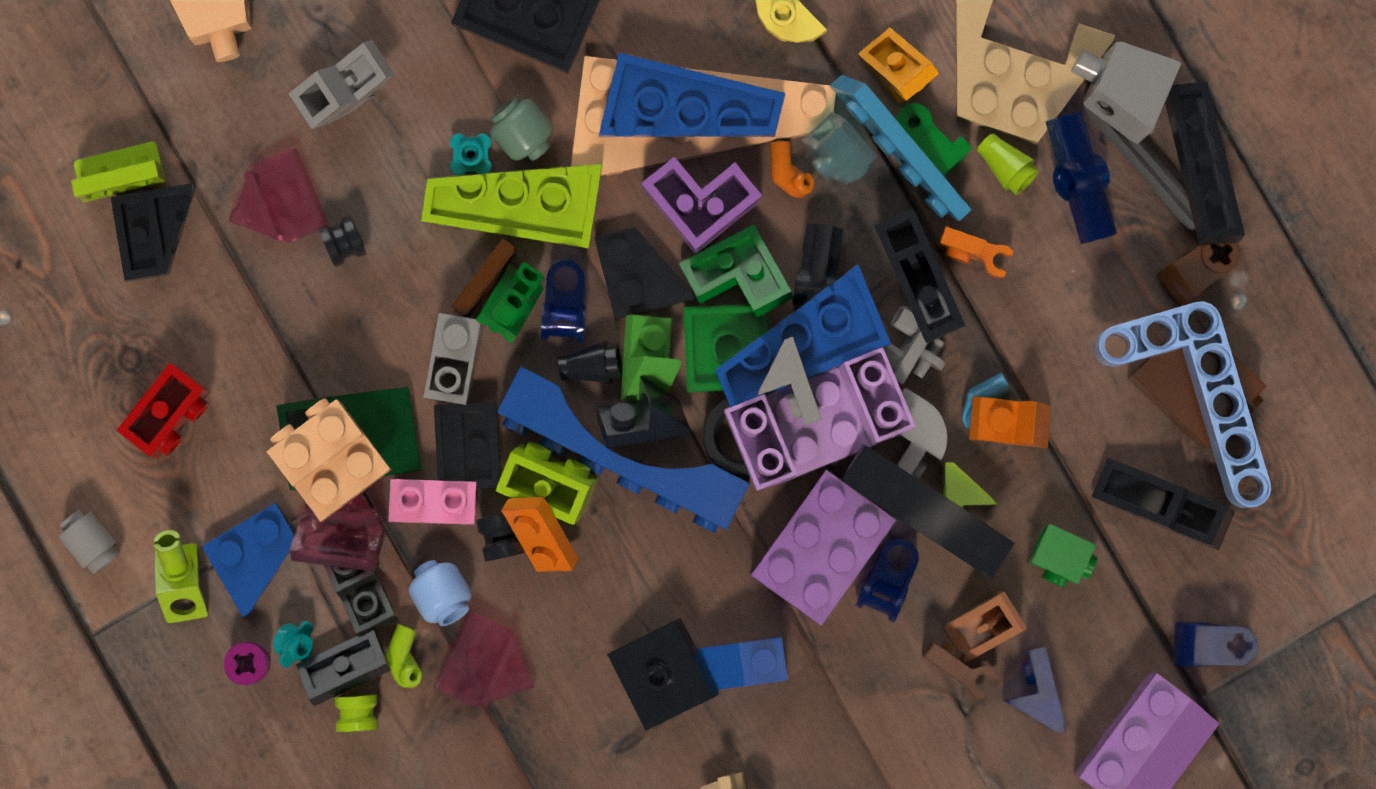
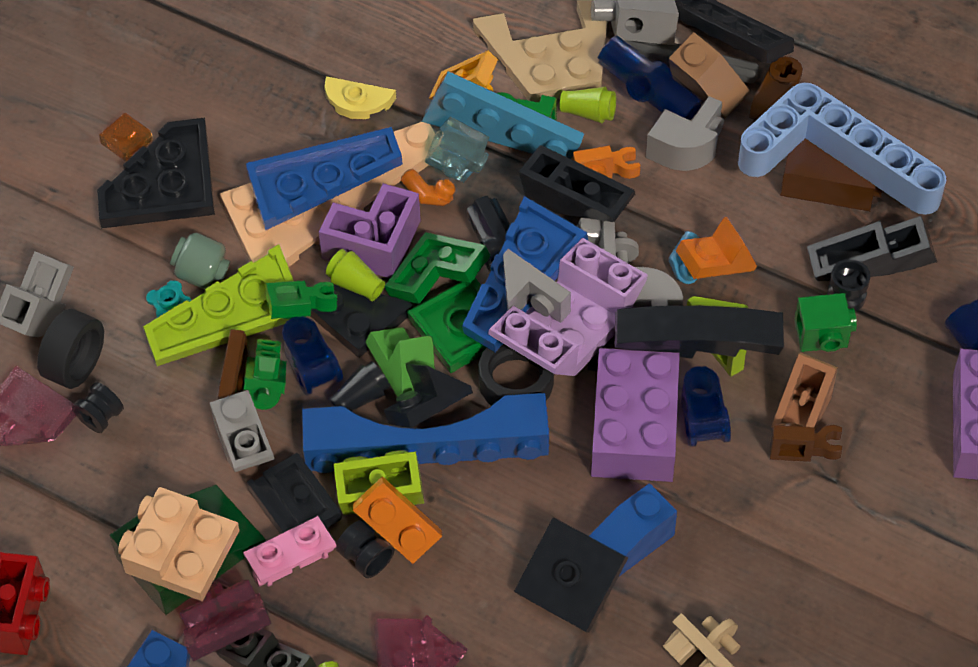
camera: 30 degrees left, 30 degrees down
light blue head [408,560,472,626] -> none
clear blue slope [1002,646,1067,733] -> none
none -> black tyre [37,308,105,389]
none -> green plate [266,280,337,319]
none -> lime cone [326,249,385,301]
none -> light grey brick [646,96,724,171]
none -> medium nougat slope [669,32,750,119]
none -> black wheel [827,259,870,312]

